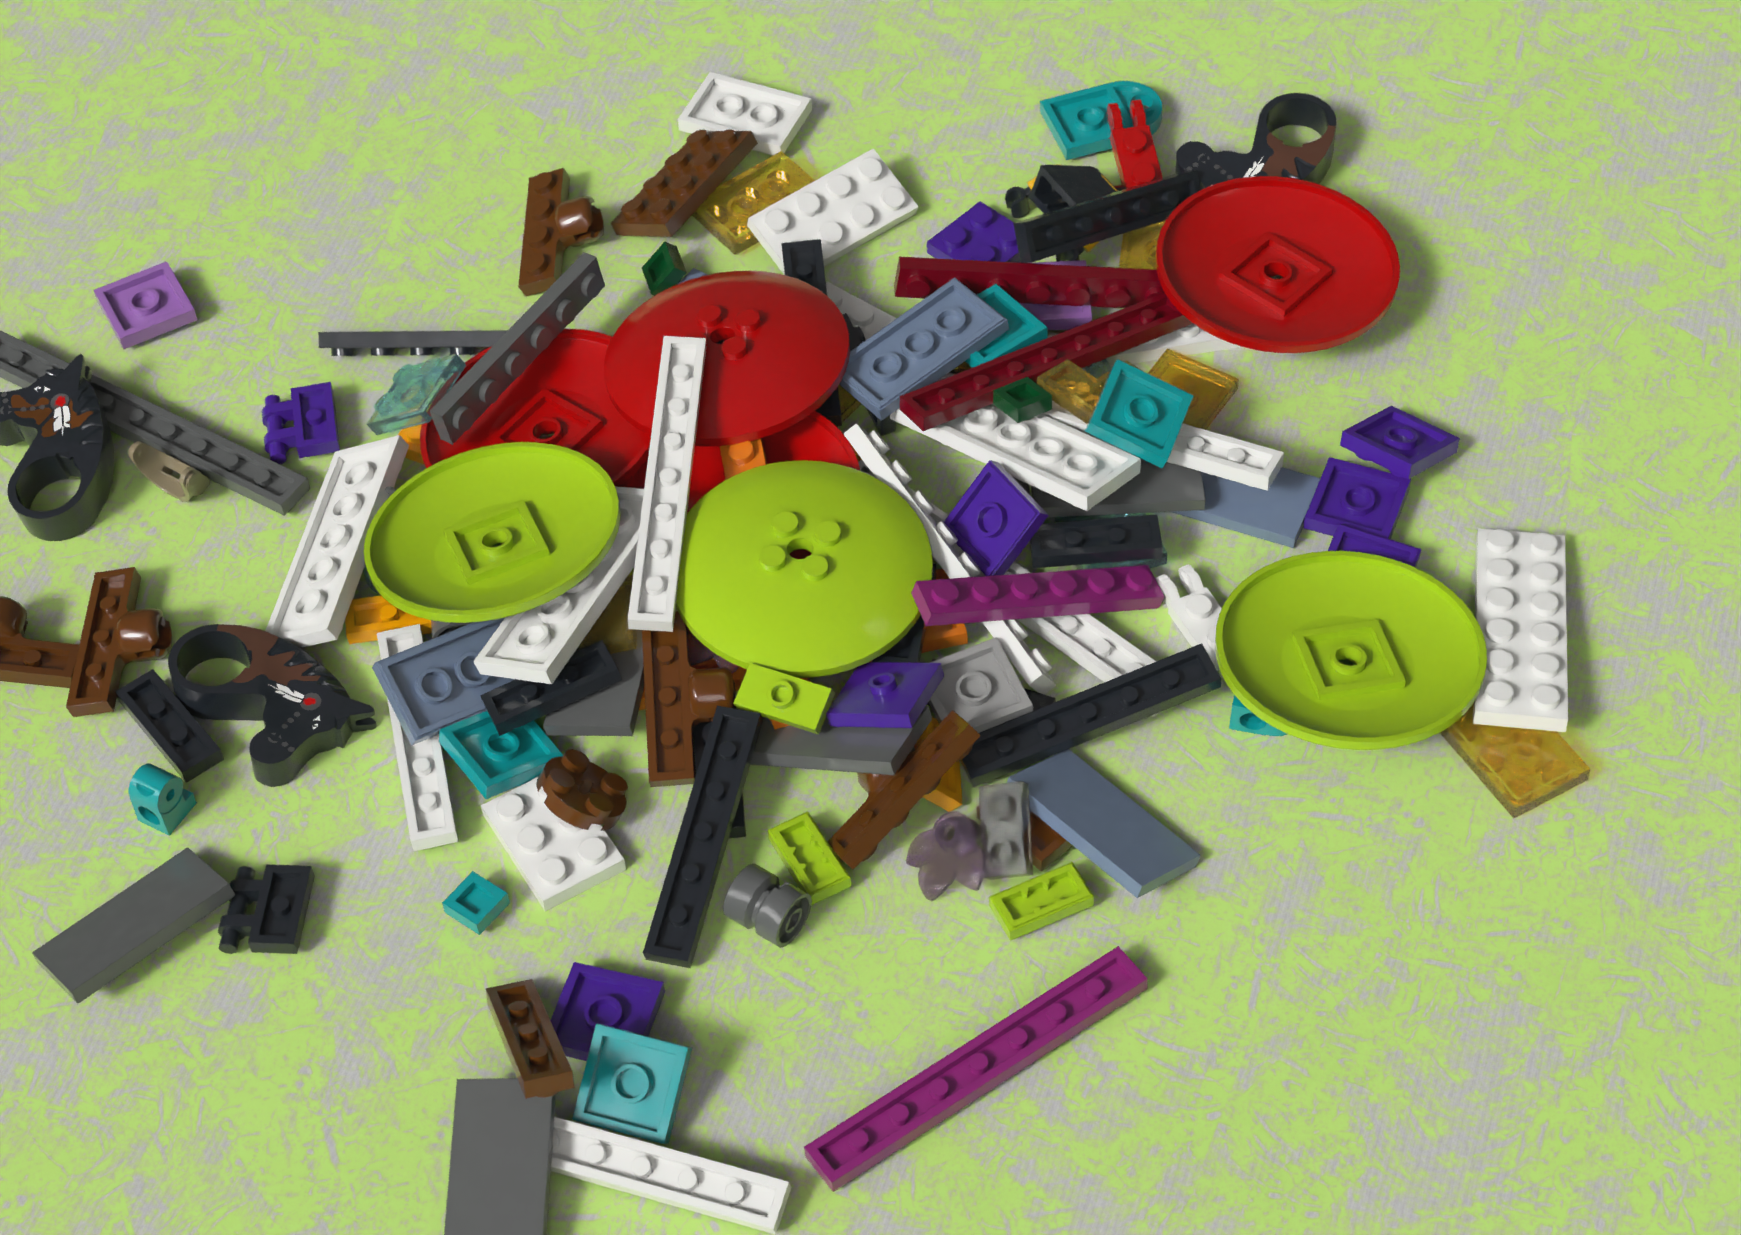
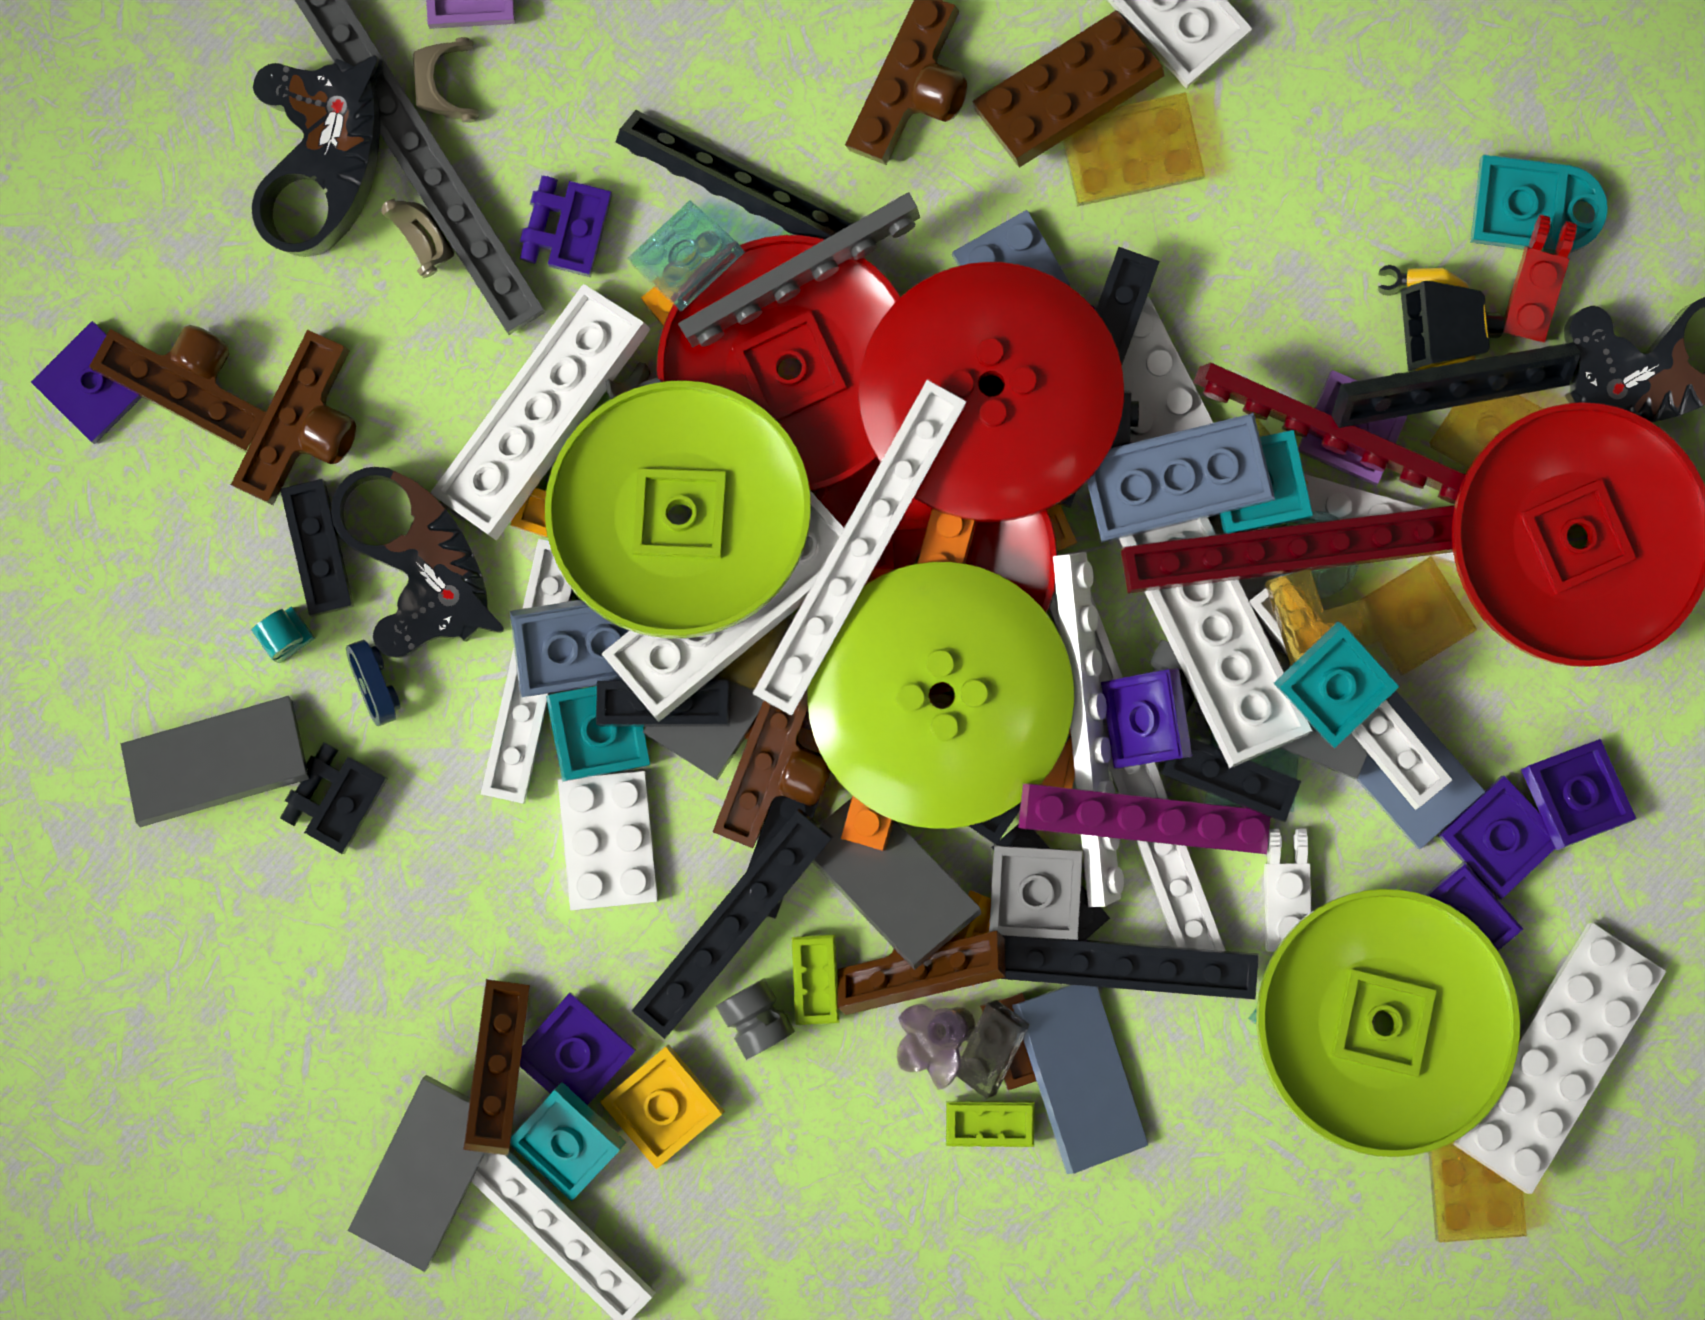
camera: 20 degrees right, 35 degrees up
teal plate [442,871,510,935] -> none
reddish brown plate [536,749,628,831] -> none
dark green plate [641,241,687,296] -> none
lime plate [733,663,835,735] -> none
white plate [747,148,919,275] -> none
magenta plate [804,946,1148,1192] -> none
dark purple plate [826,662,944,728] -> none
dark purple plate [927,201,1021,263] -> none
dark green plate [993,377,1052,423] -> none
none -> dark blue plate [346,639,401,726]
none -> dark tan helmet [413,37,479,123]
none -> yellow plate [600,1044,725,1169]

